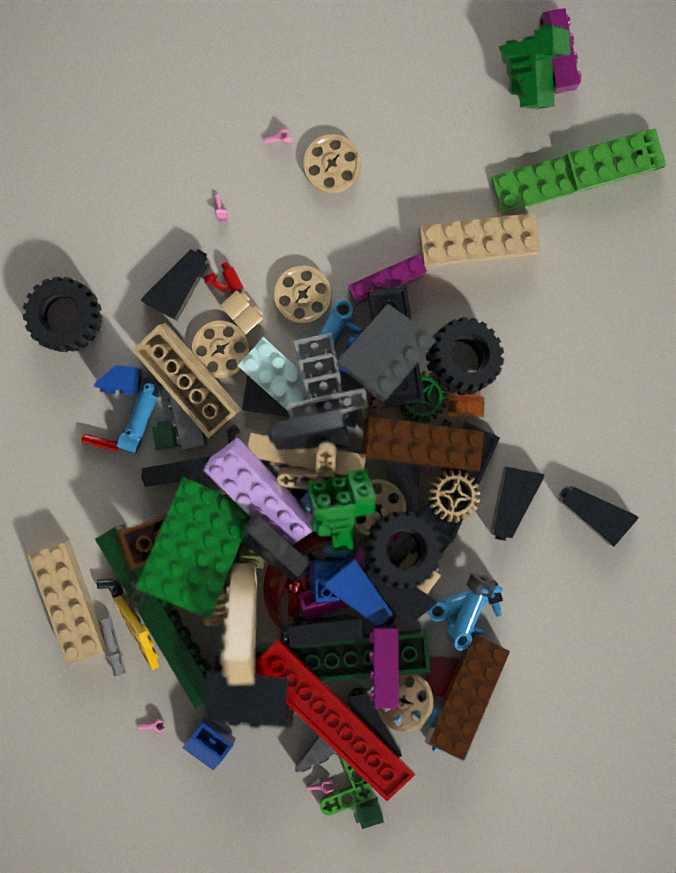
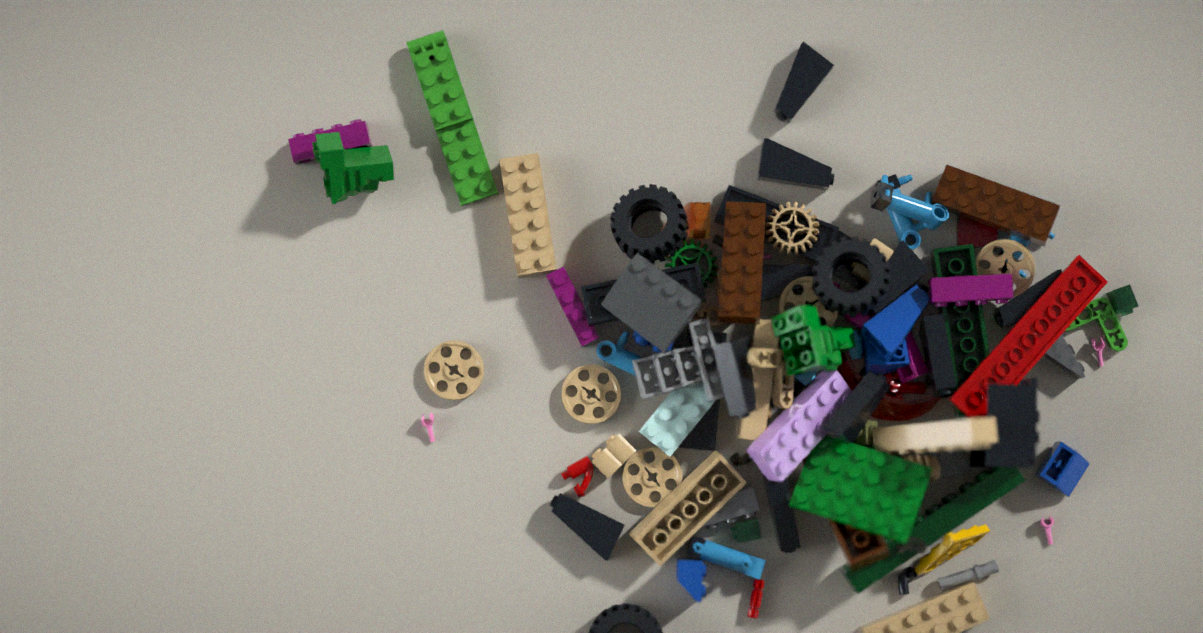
camera: 90 degrees left, 5 degrees down
bright pink hand [214,194,228,221] -> none

